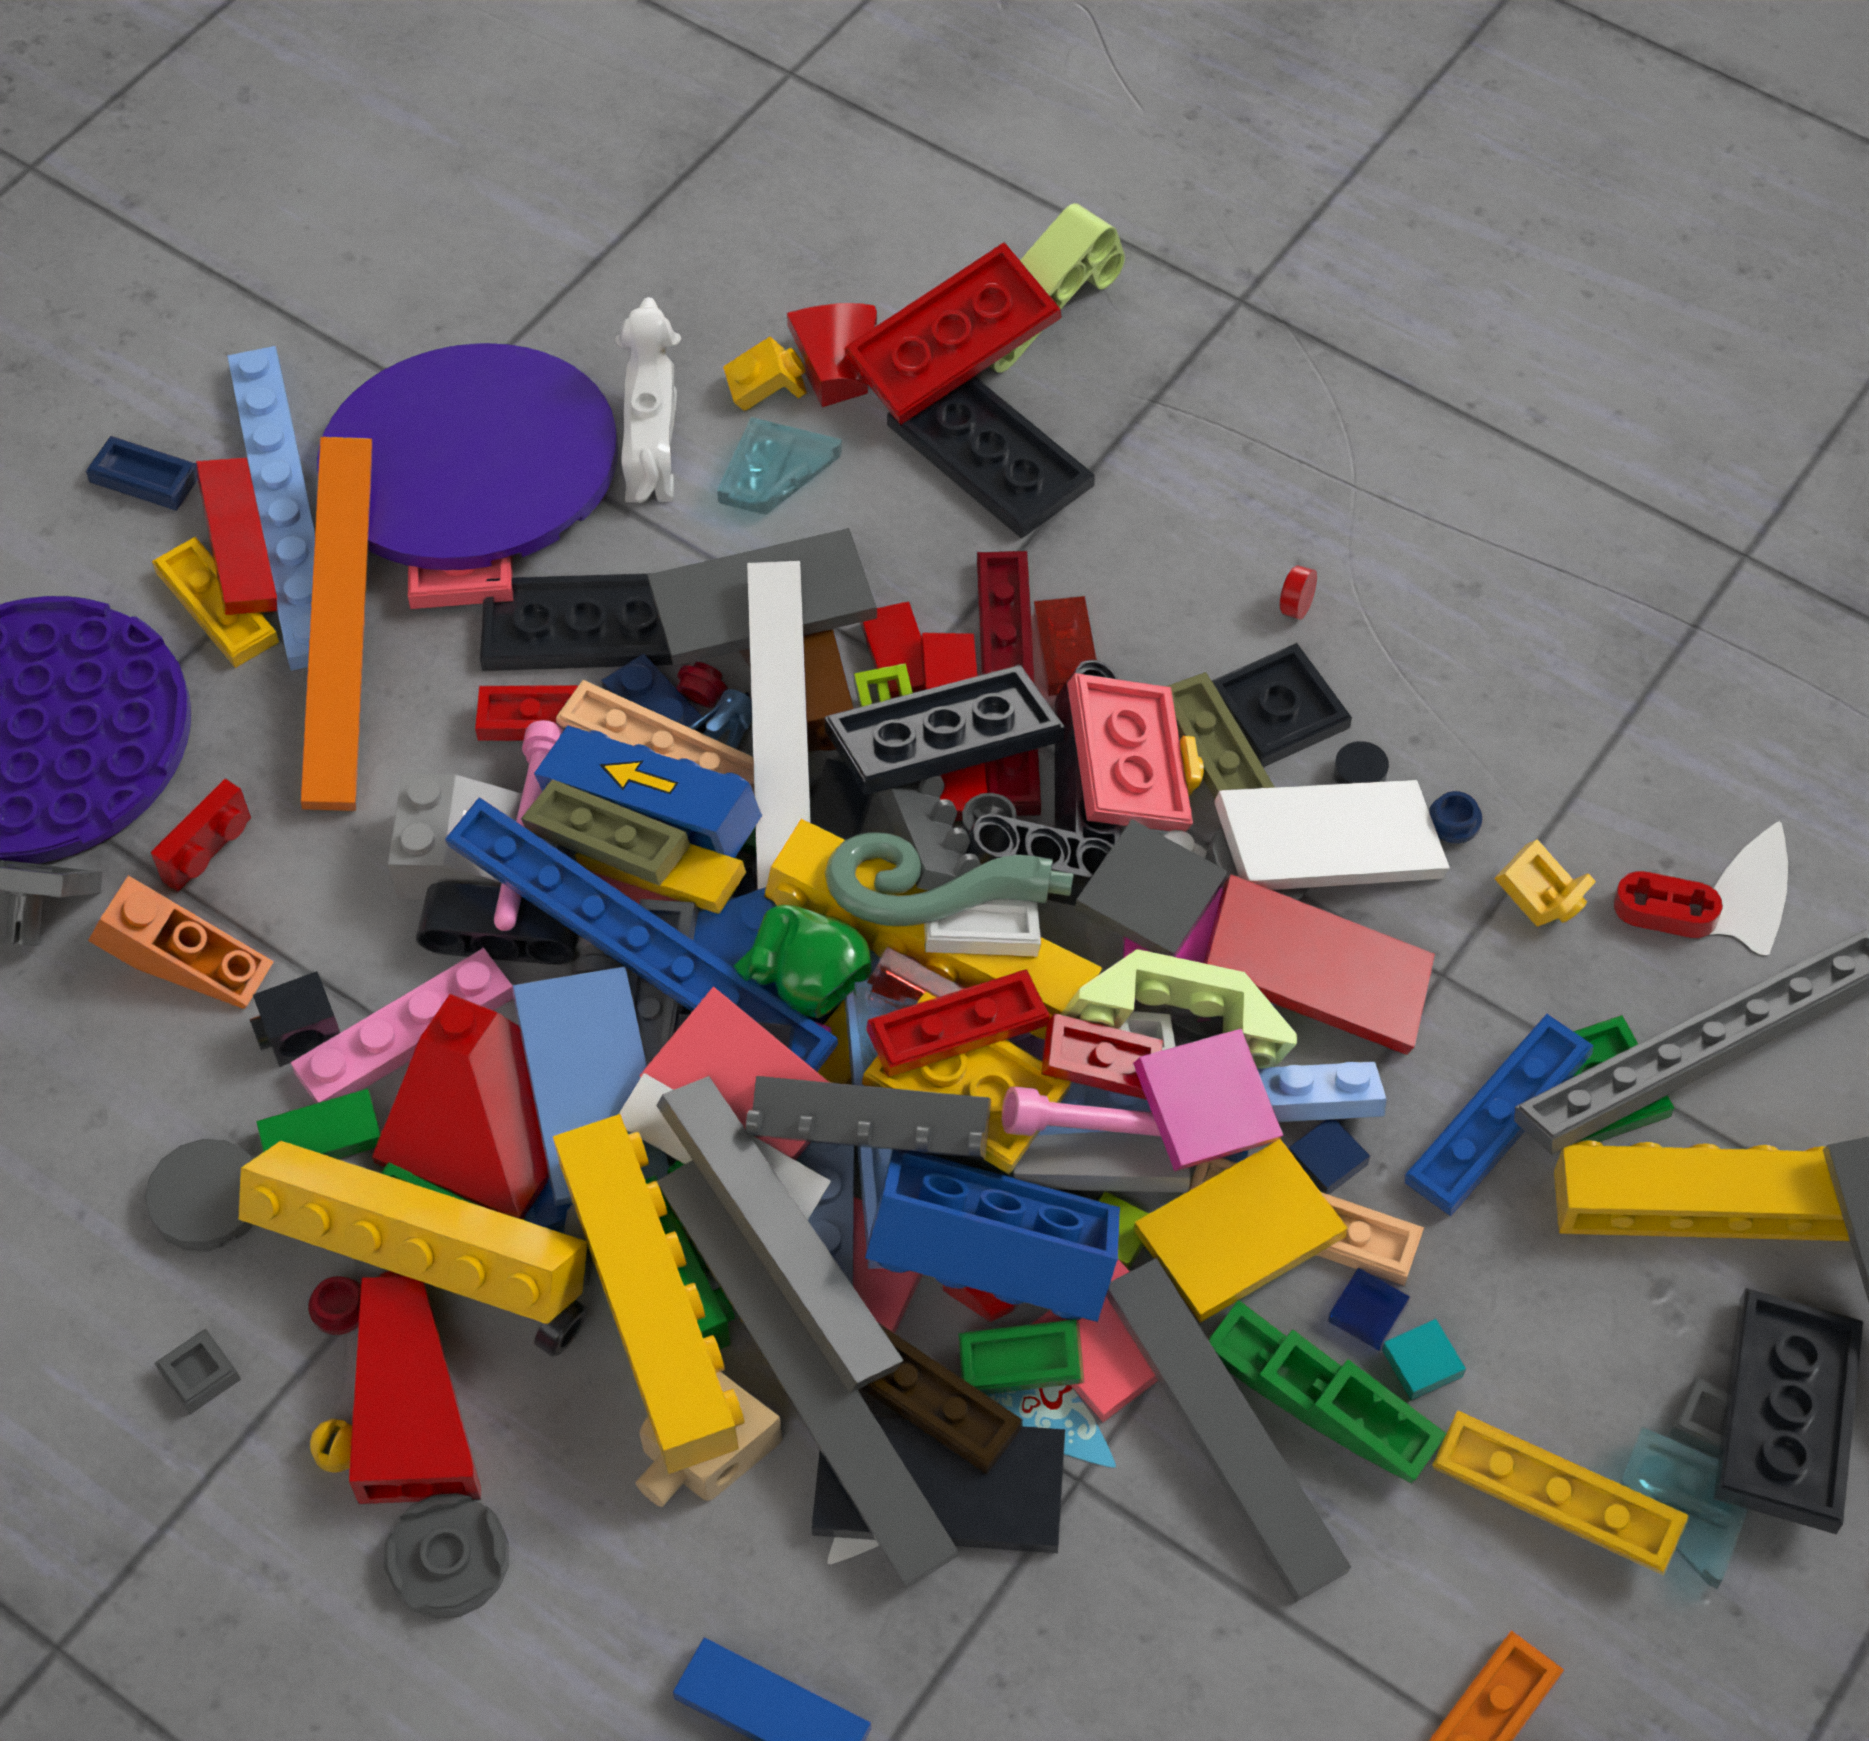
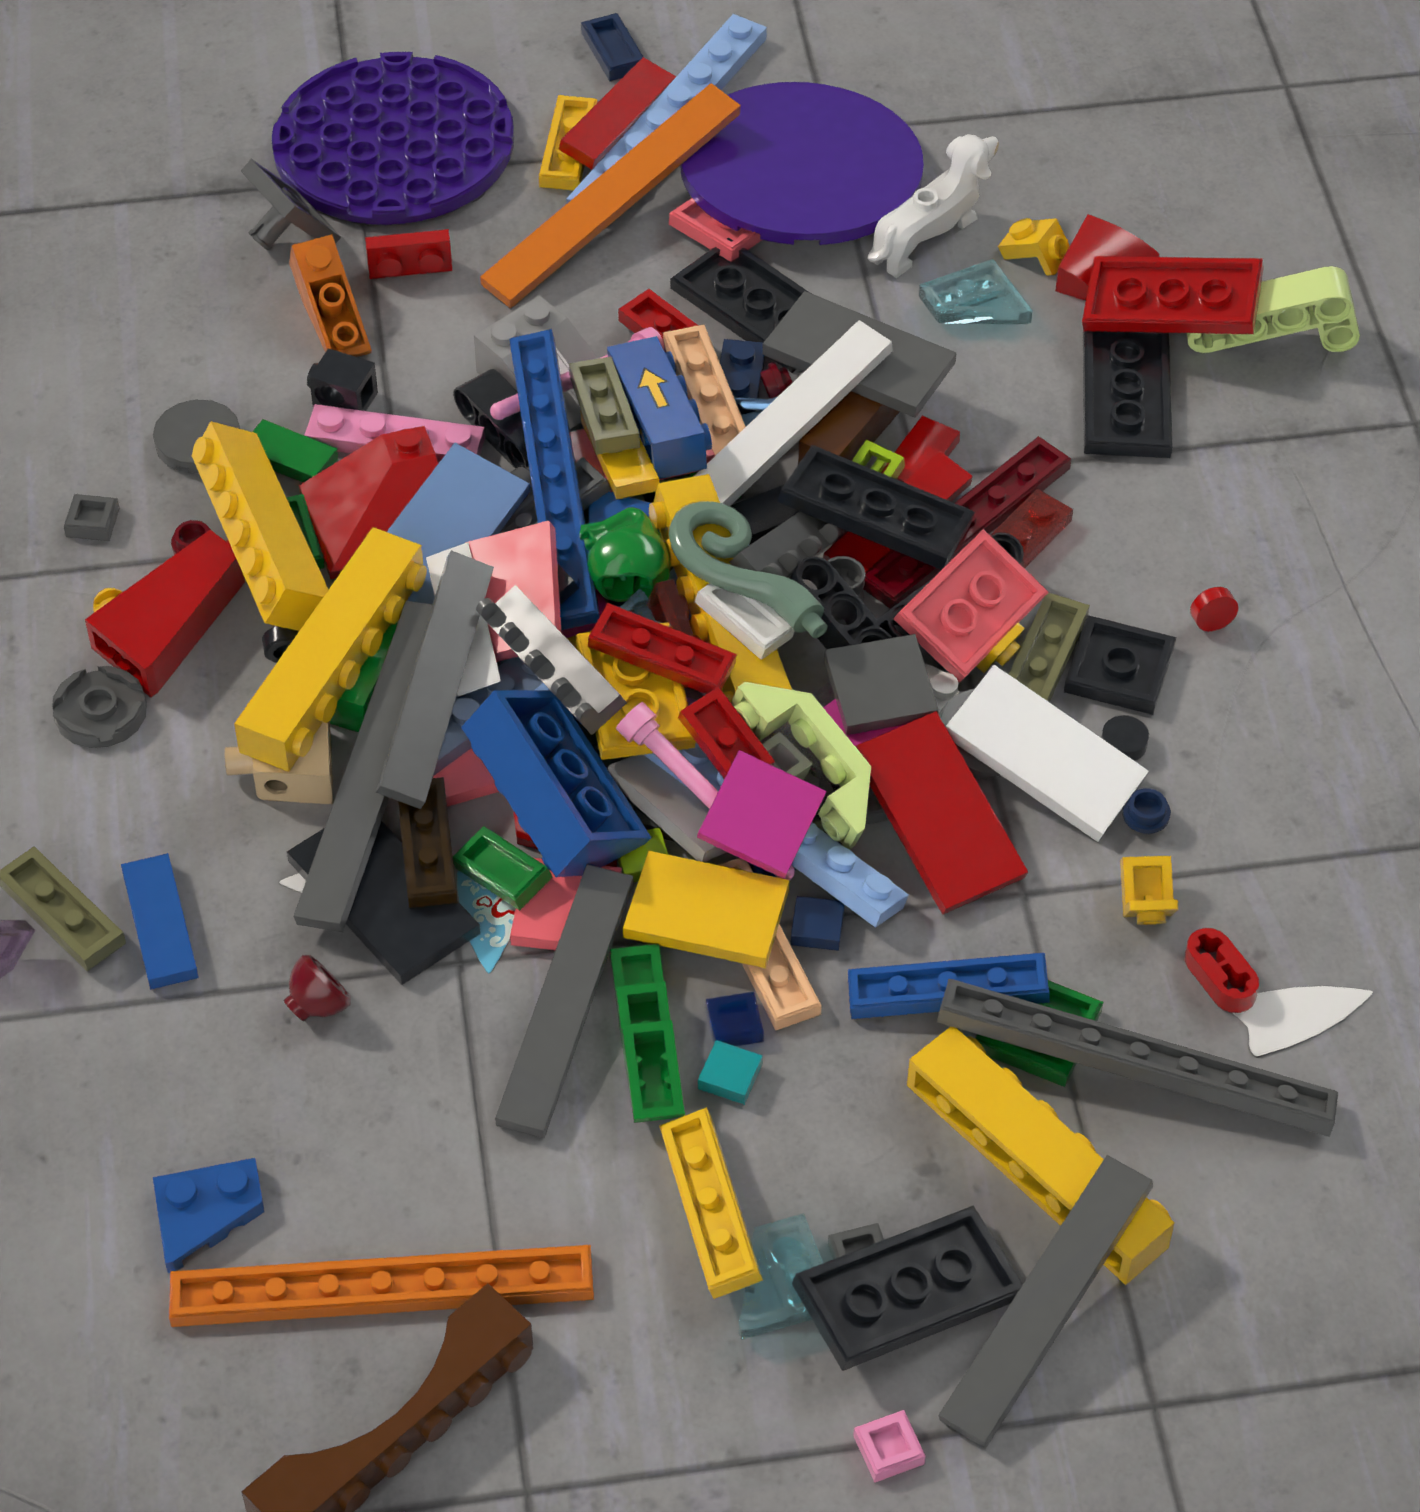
camera: 45 degrees right, 5 degrees down
none -> dark red brick [283,955,351,1022]

